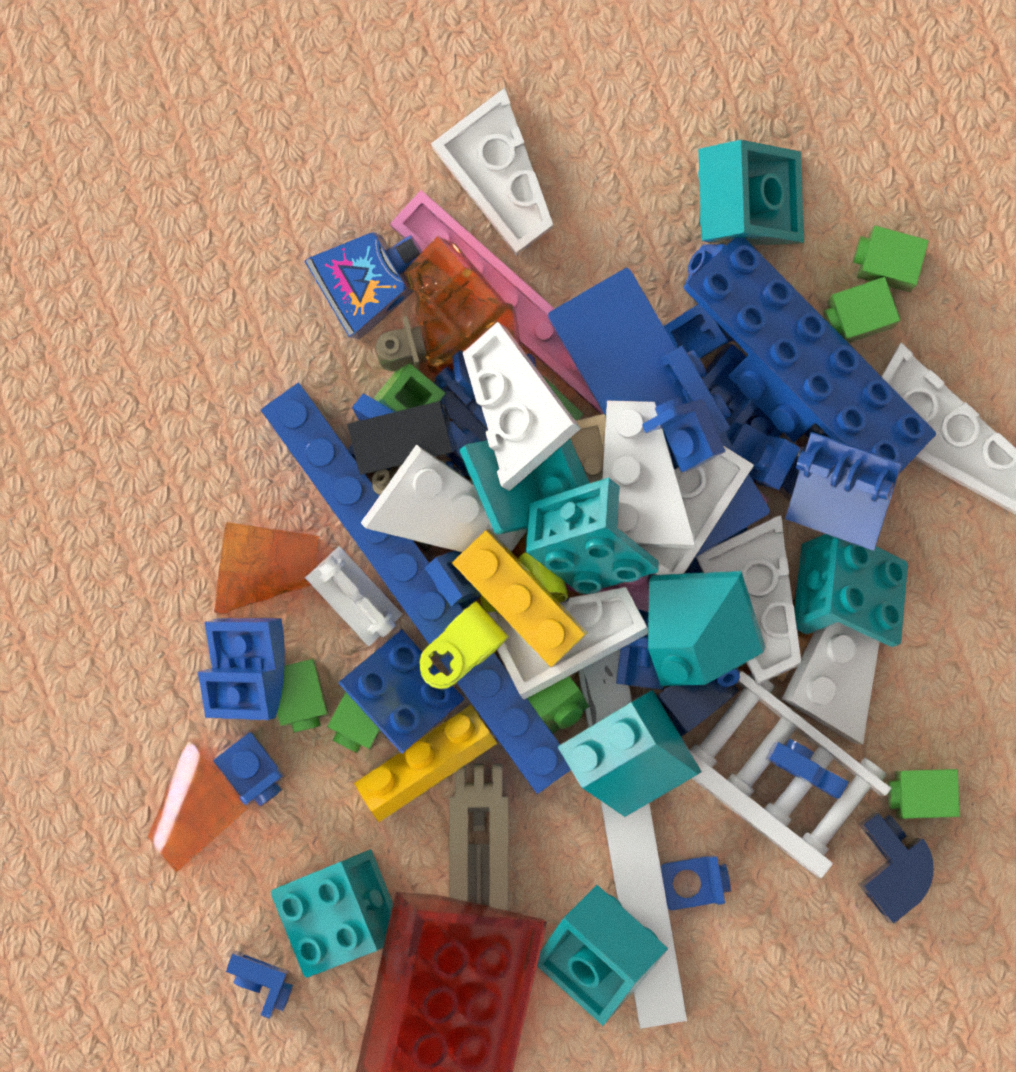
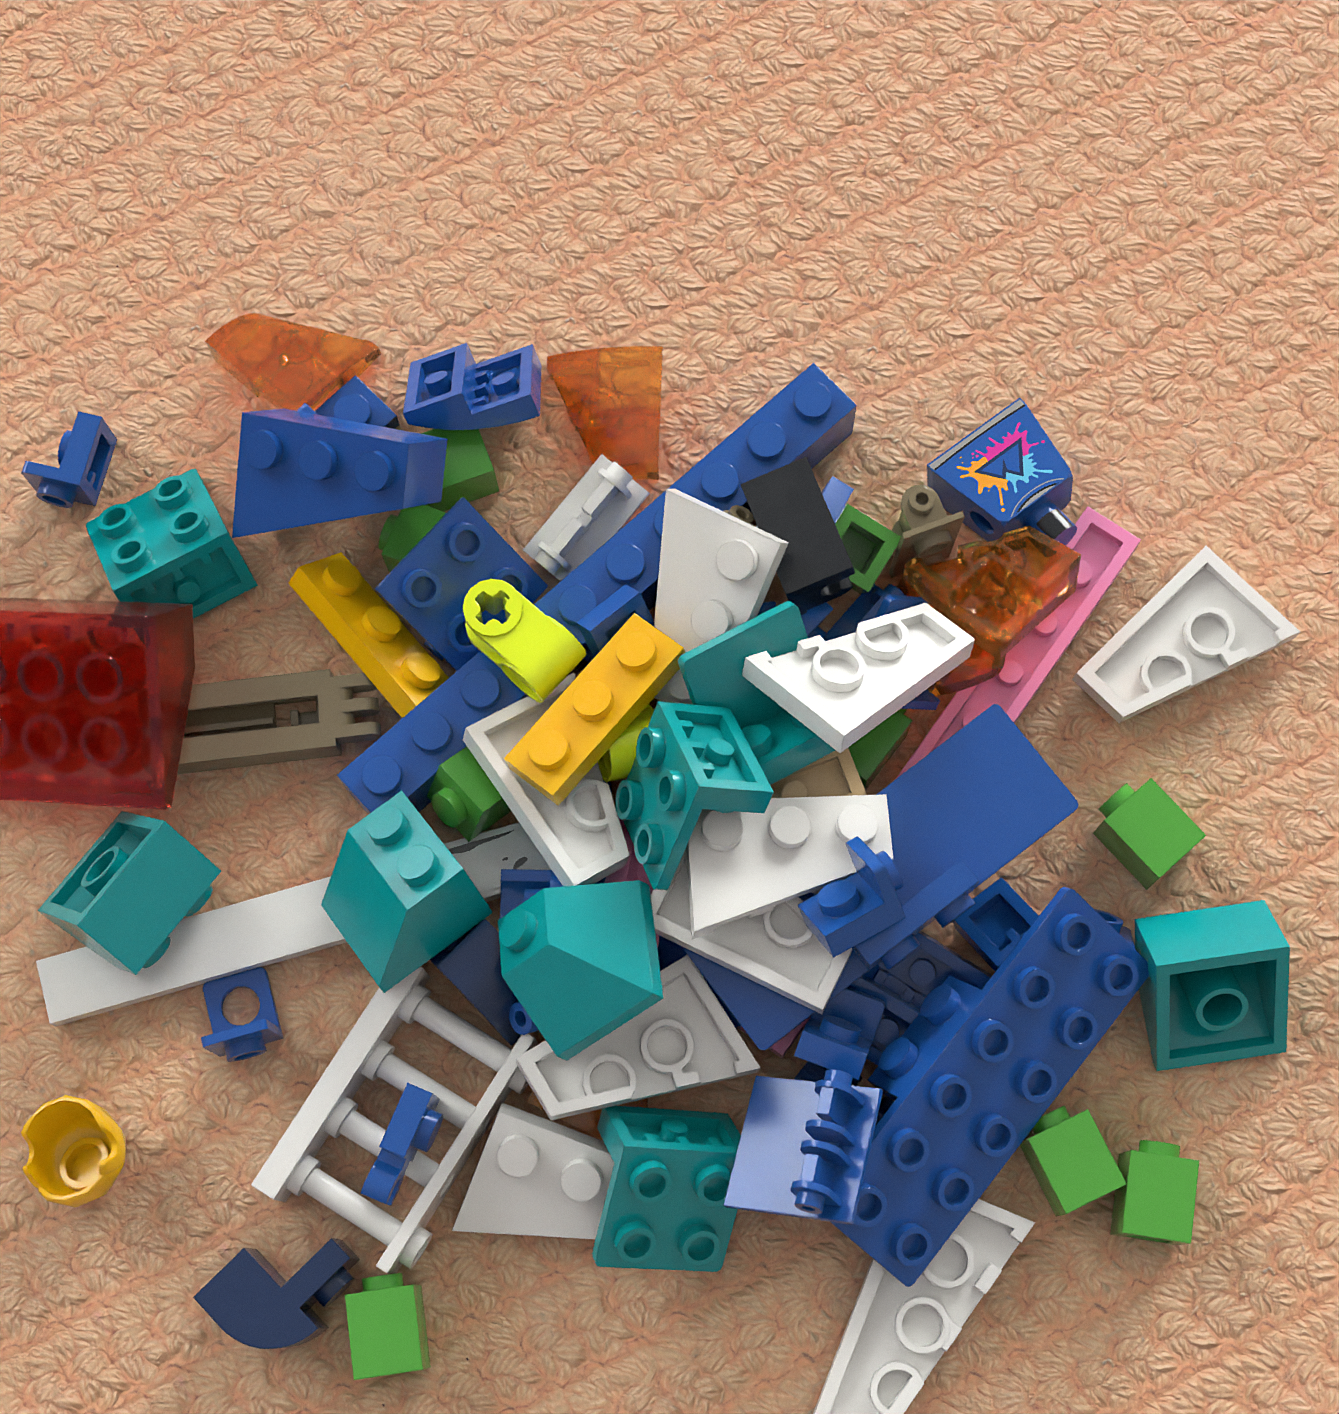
camera: 90 degrees right, 10 degrees down
none -> yellow hair [21,1095,126,1208]
none -> blue wedge [232,408,448,538]
none -> bright green brick [1093,778,1206,890]

